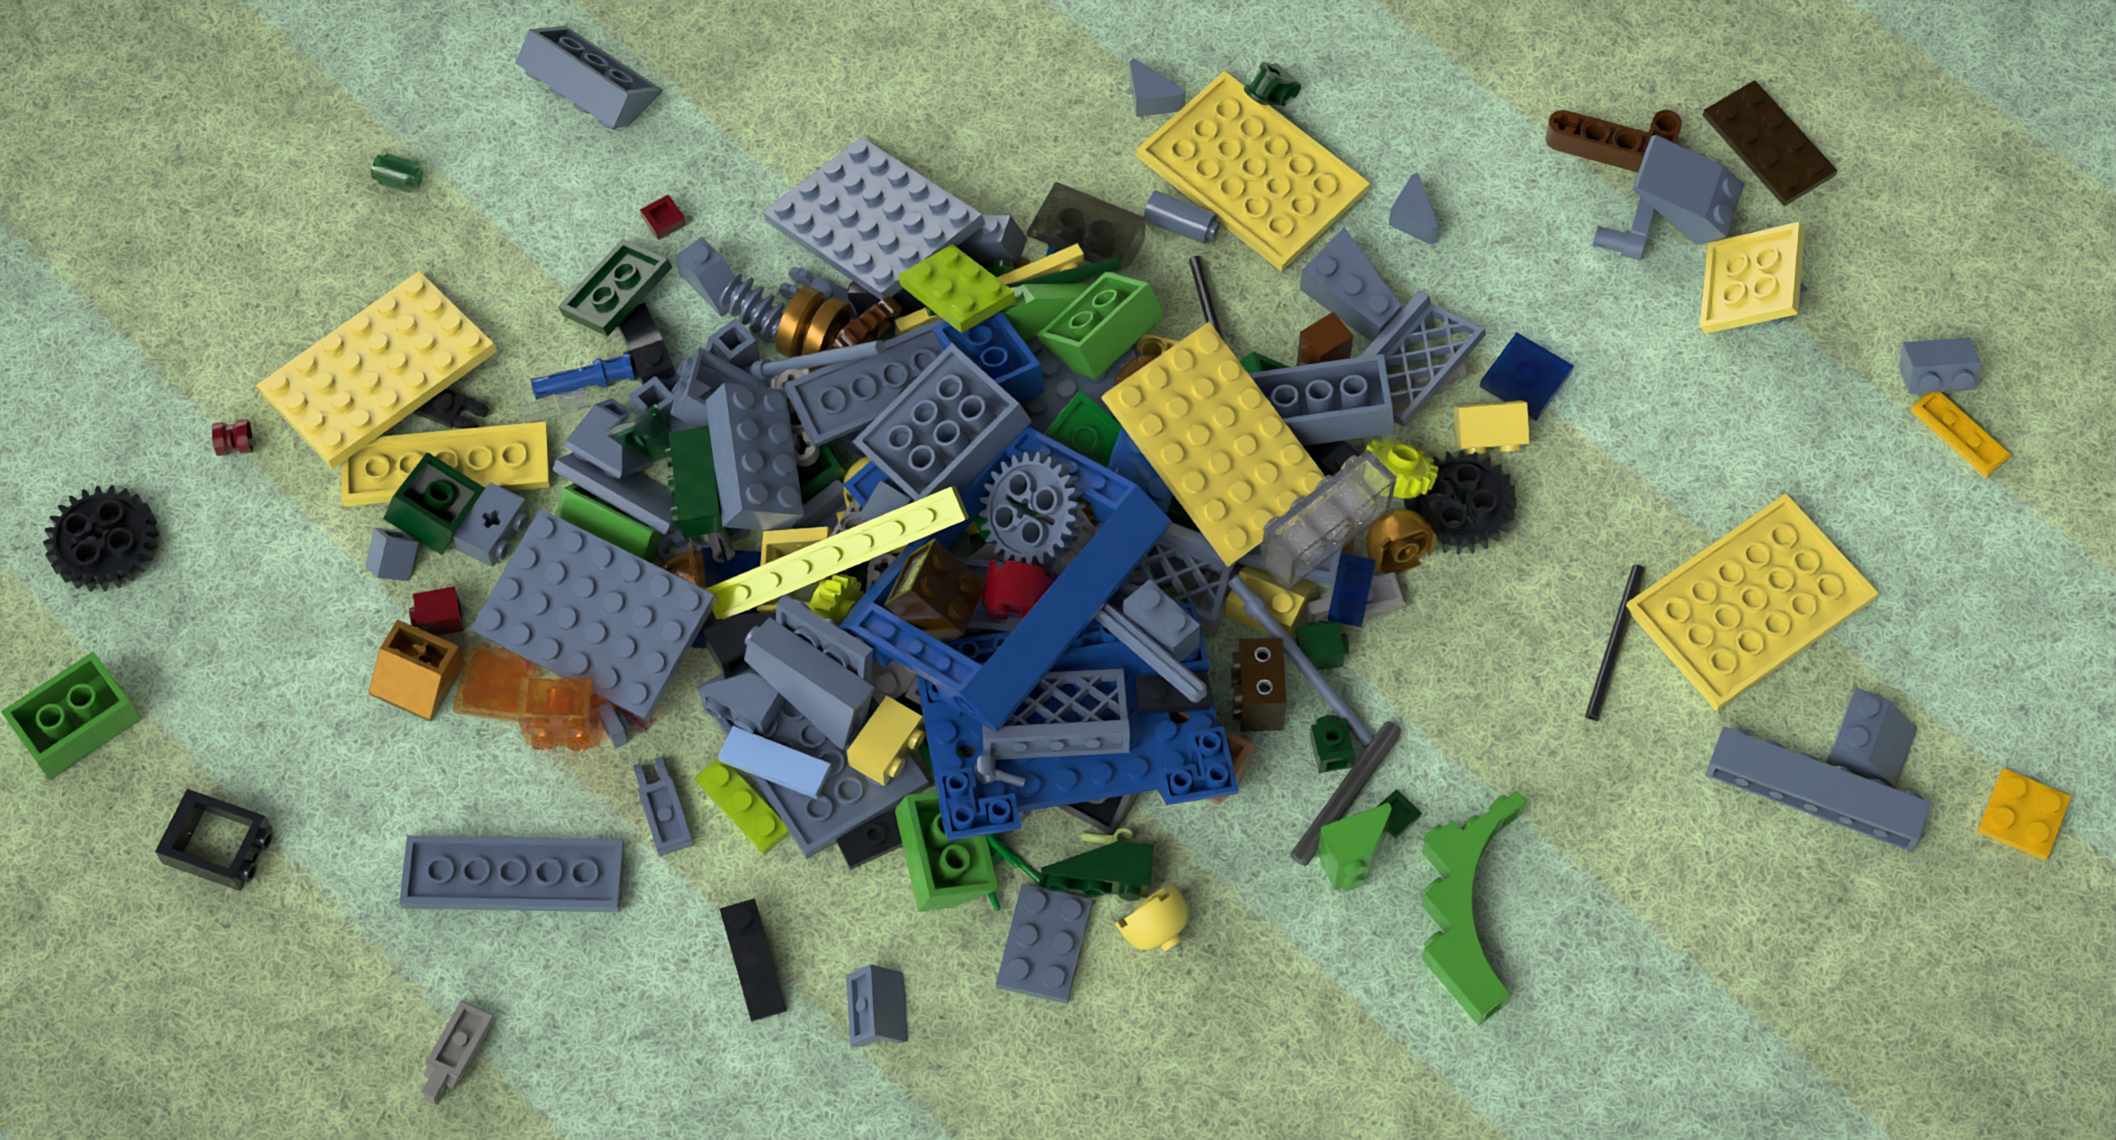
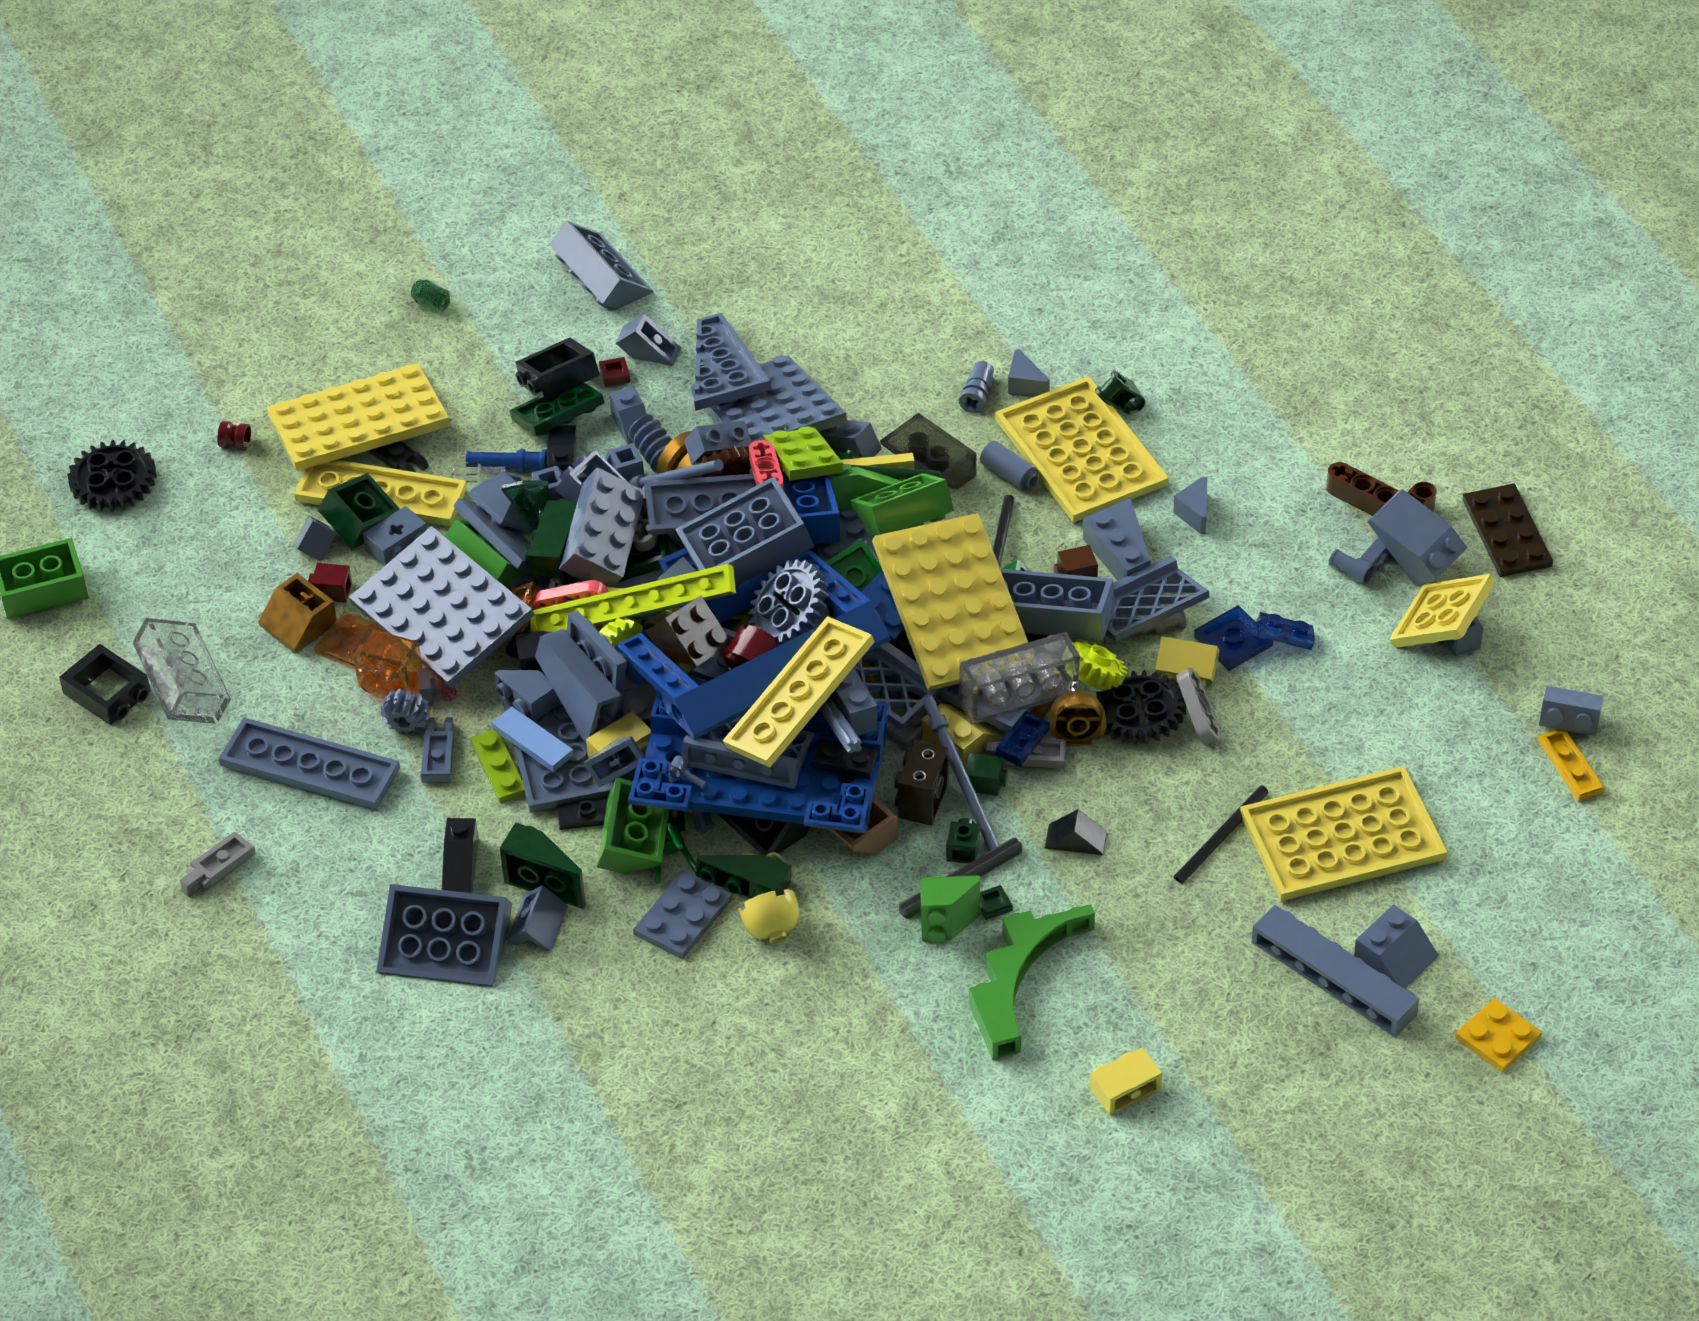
camera: 20 degrees right, 15 degrees down
none -> clear brick [132,618,231,724]
none -> sand blue slope [376,884,512,986]
none -> sand blue gear [381,688,430,735]
none -> dark green slope [500,822,586,909]
none -> black window [515,337,600,401]
none -> coral beam [533,580,608,610]
none -> sand blue slope [584,736,645,787]
none -> sand blue slope [615,314,681,366]
none -> sand blue brick [684,421,752,465]
none -> sand blue wing [694,313,772,411]
none -> light yellow plate [723,616,875,768]
none -> coral beam [749,440,783,489]
none -> sand blue axle [959,361,995,413]
none -> black slope [1045,809,1107,855]
none -> light yellow brick [1090,1048,1162,1115]
none -> light grey beam [1176,668,1221,746]
none -> clear blue plate [1256,612,1315,650]

